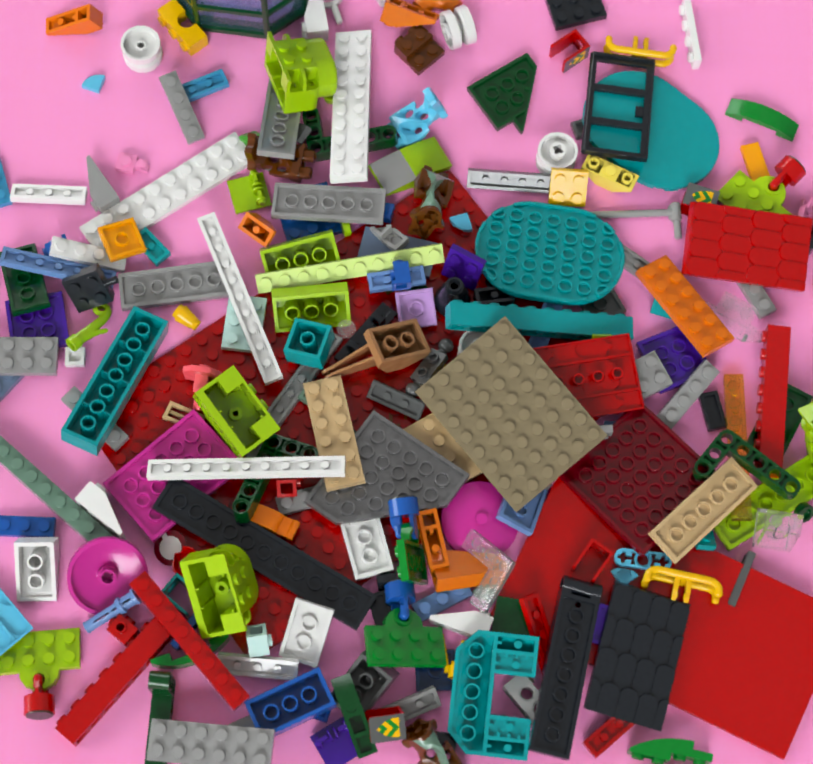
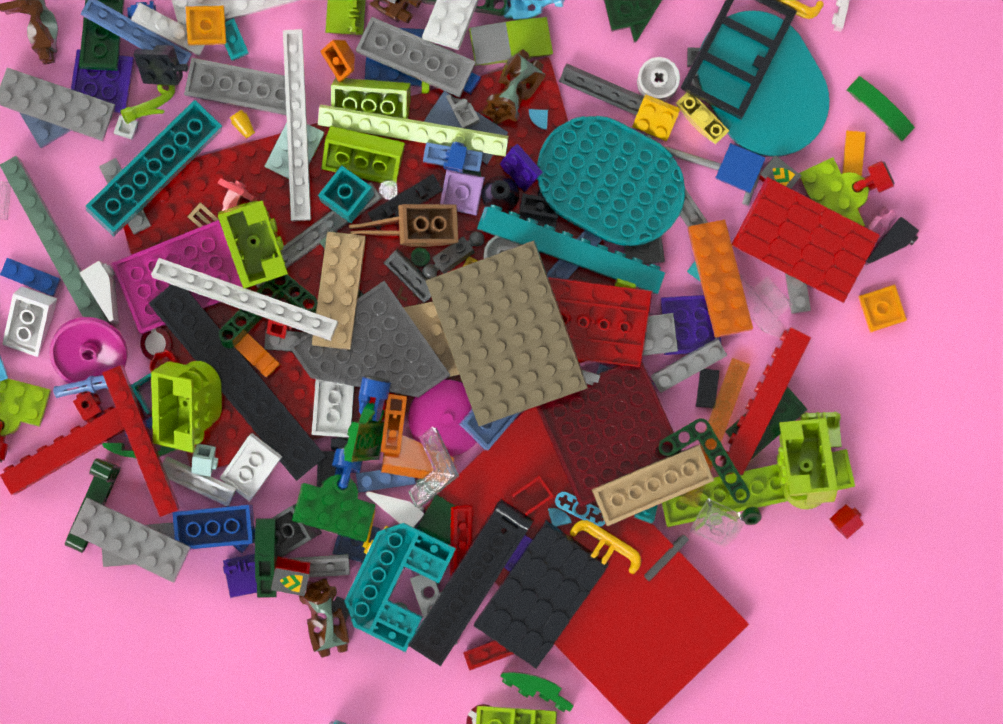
camera: 25 degrees right, 15 degrees up
none -> dark green tile [411,247,430,267]
none -> blue tile [715,143,766,194]

